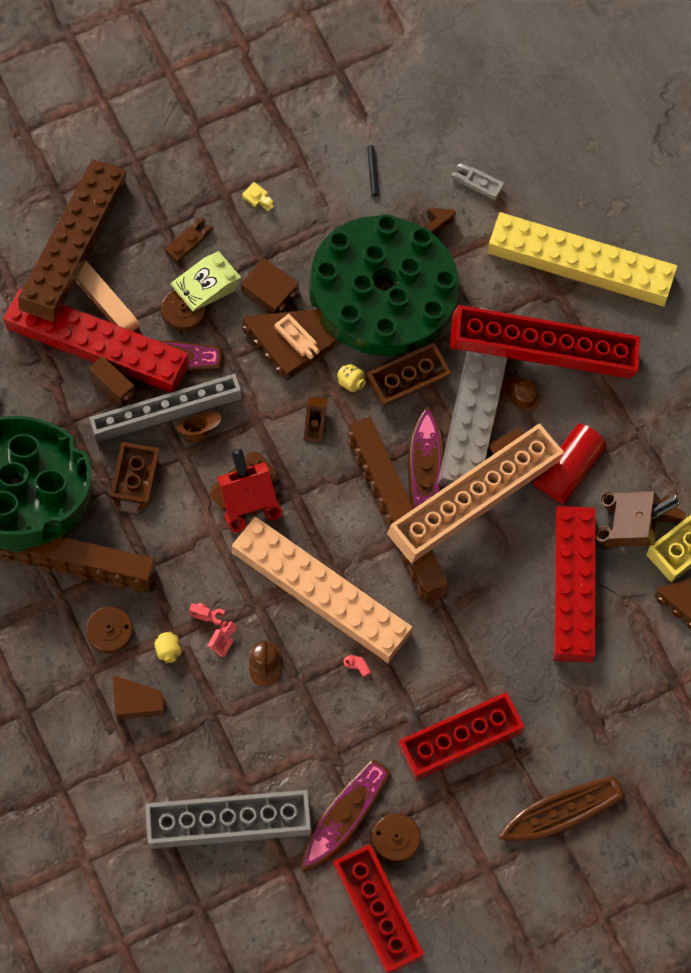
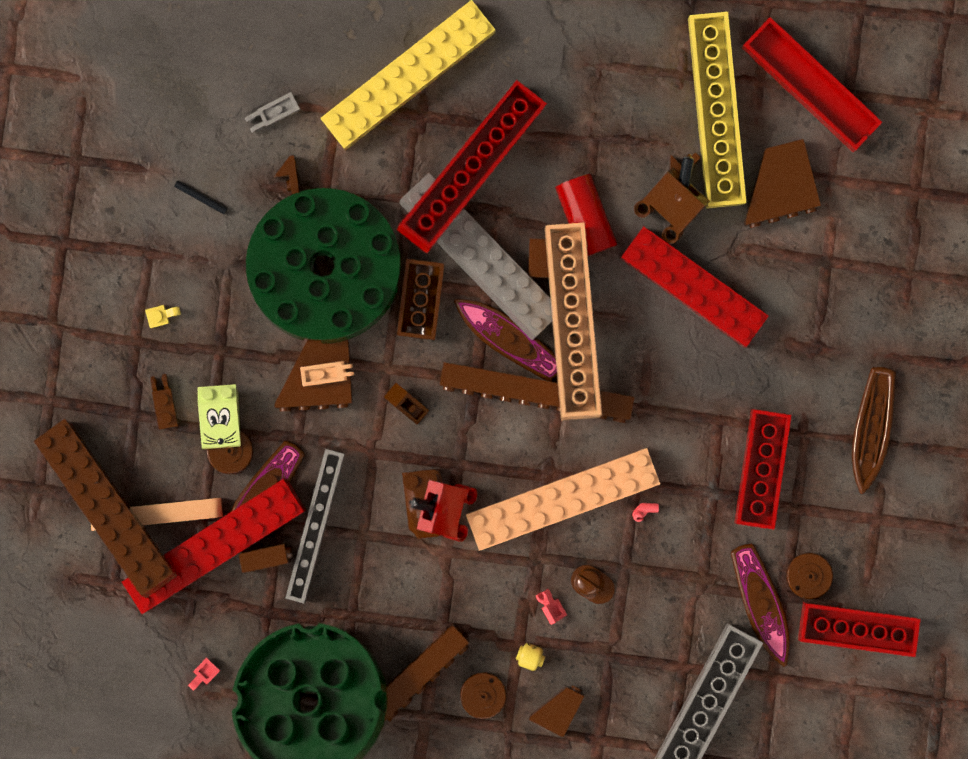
camera: 55 degrees left, 20 degrees up
reddish brown slope [110,442,160,514] -> none
reddish brown piece [177,411,221,442] -> none
coral plate [189,603,225,625] -> none
reddish brown brick [241,258,299,314] -> none
light yellow head [337,364,366,392] -> none
reddish brown piece [499,376,541,412] -> none

